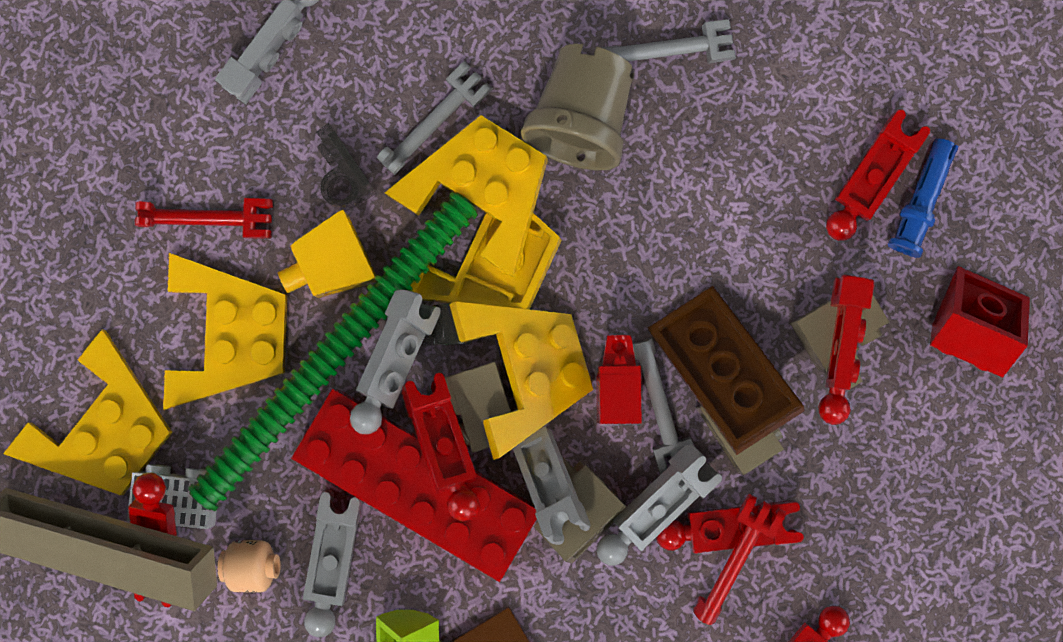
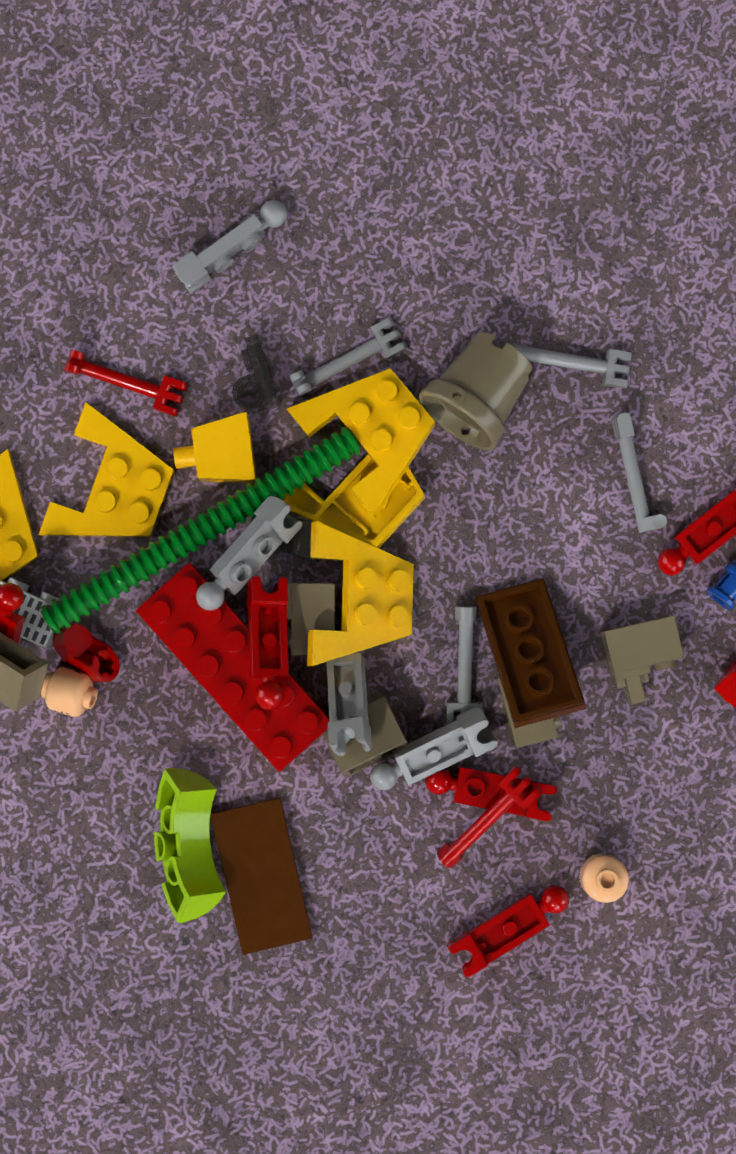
camera: 20 degrees right, 0 degrees up
light grey plate [303,490,363,637] -> none
red hinge [596,335,642,424] -> none
red plate [818,275,874,425] -> none
none -> red piece [53,624,120,683]
none -> light nougat head [579,853,629,903]
none -> light grey hinge [612,412,667,533]

